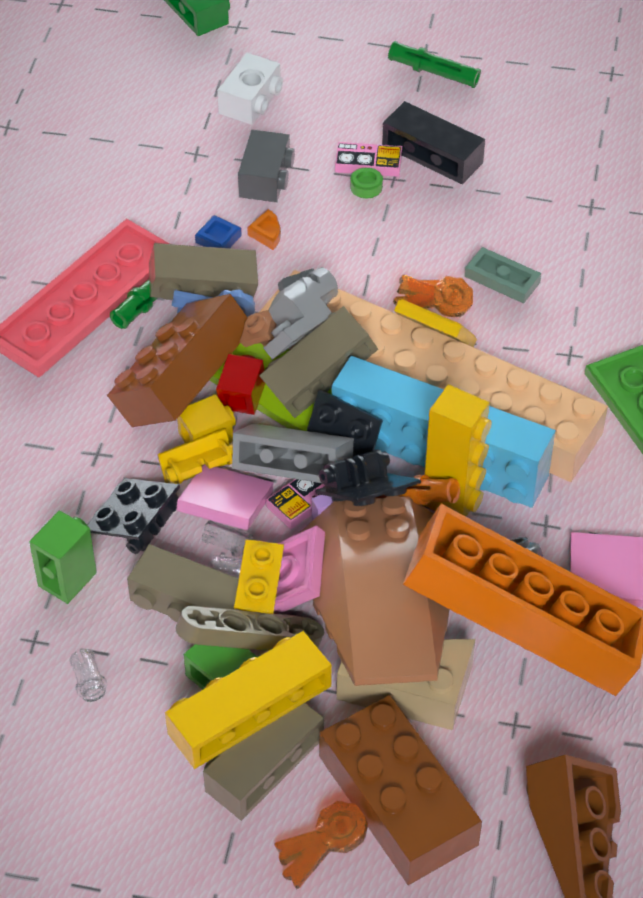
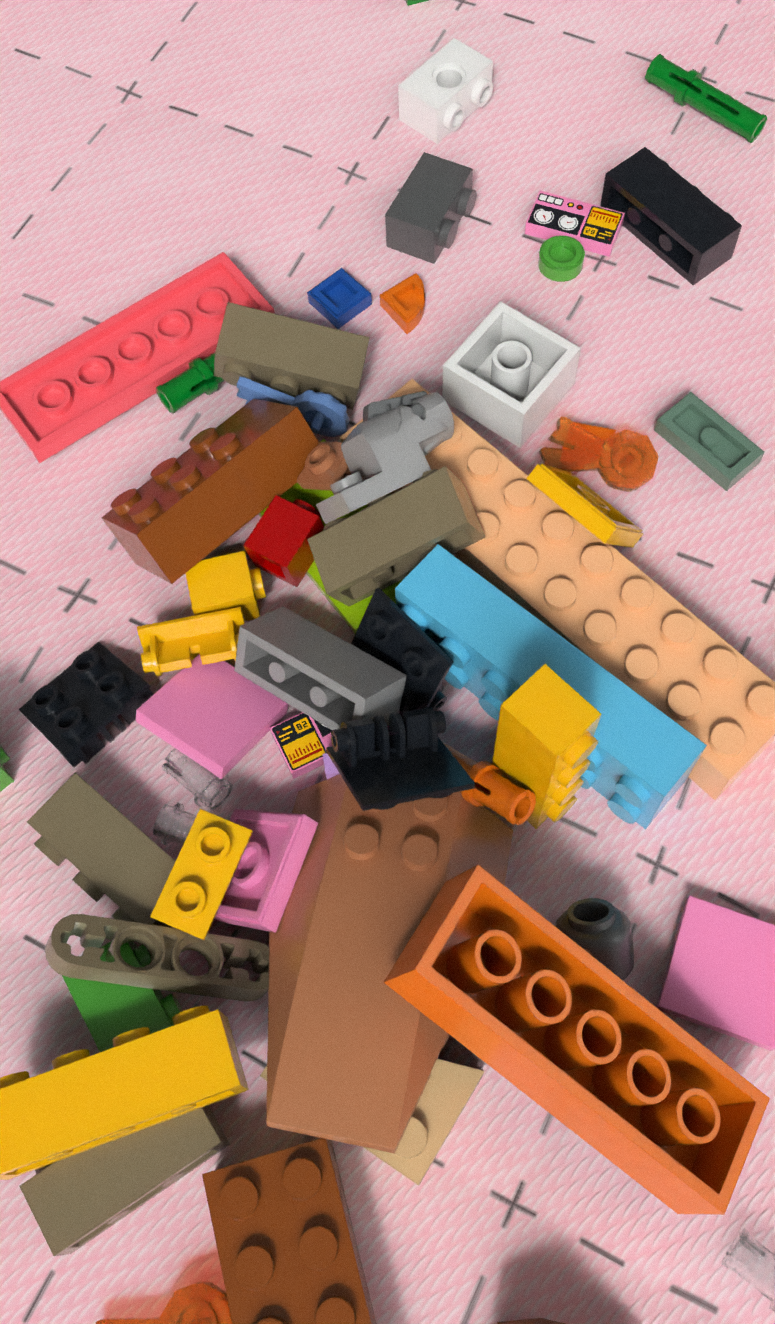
camera: 20 degrees right, 15 degrees up
none -> white brick [442,301,581,448]

